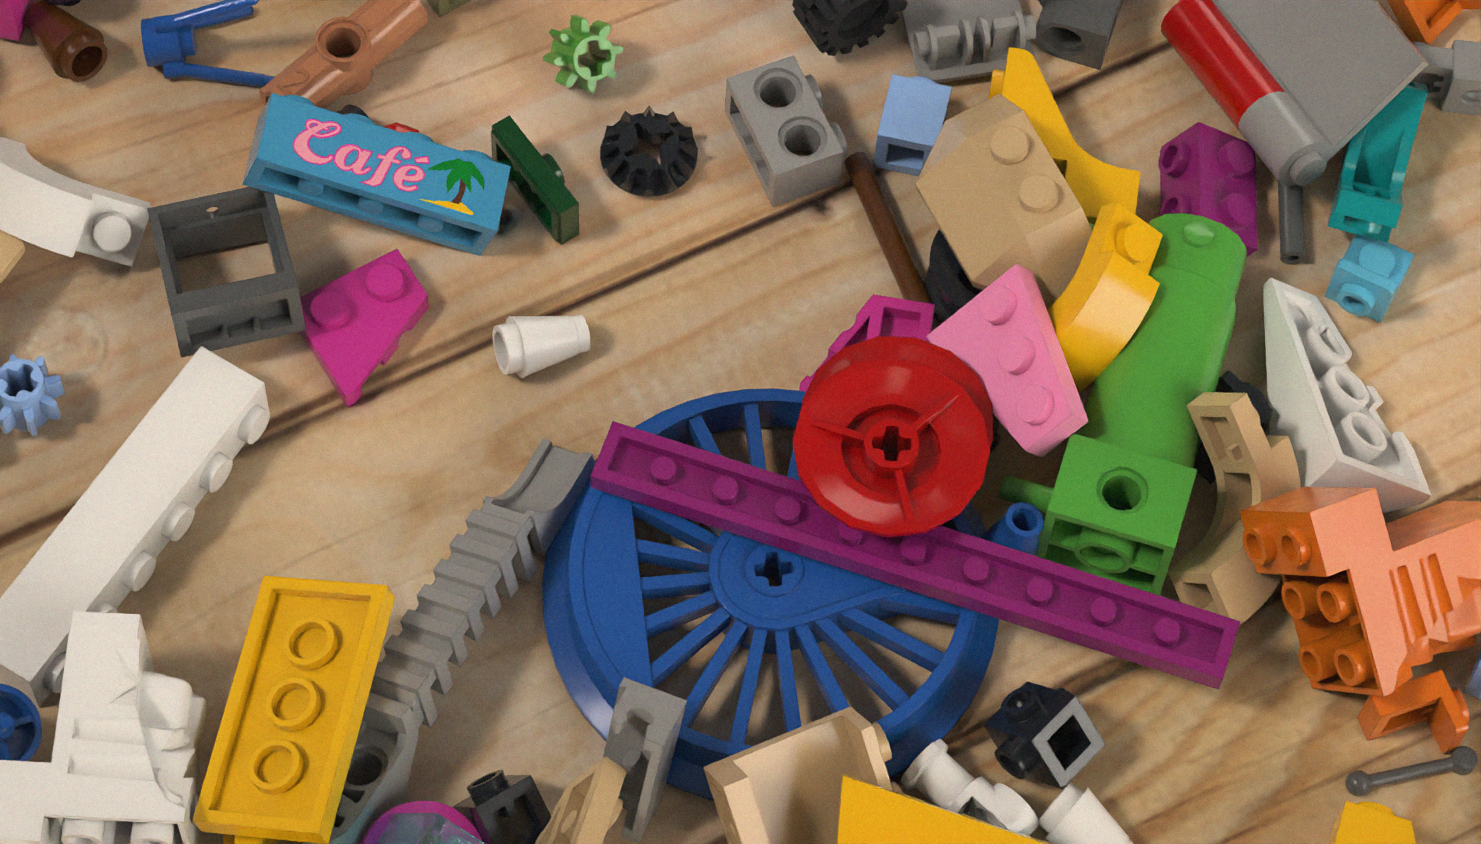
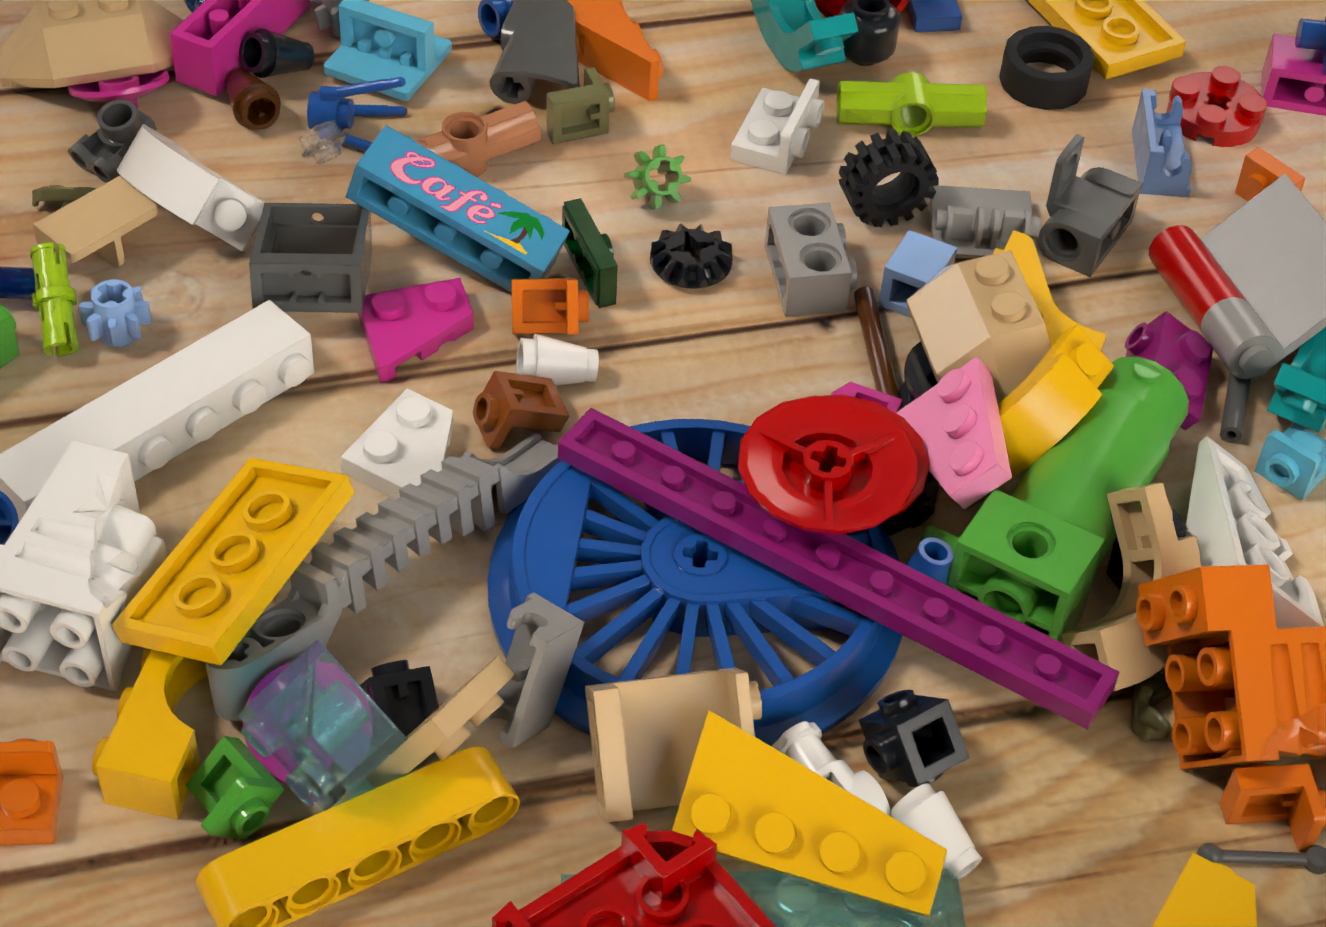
camera: 15 degrees right, 15 degrees down
none -> clear plate [299,121,347,164]
none -> white wing [340,388,454,500]
none -> dark orange bracket [473,371,569,449]
none -> orange bracket [511,278,589,335]
none -> olive piece [1131,671,1171,742]

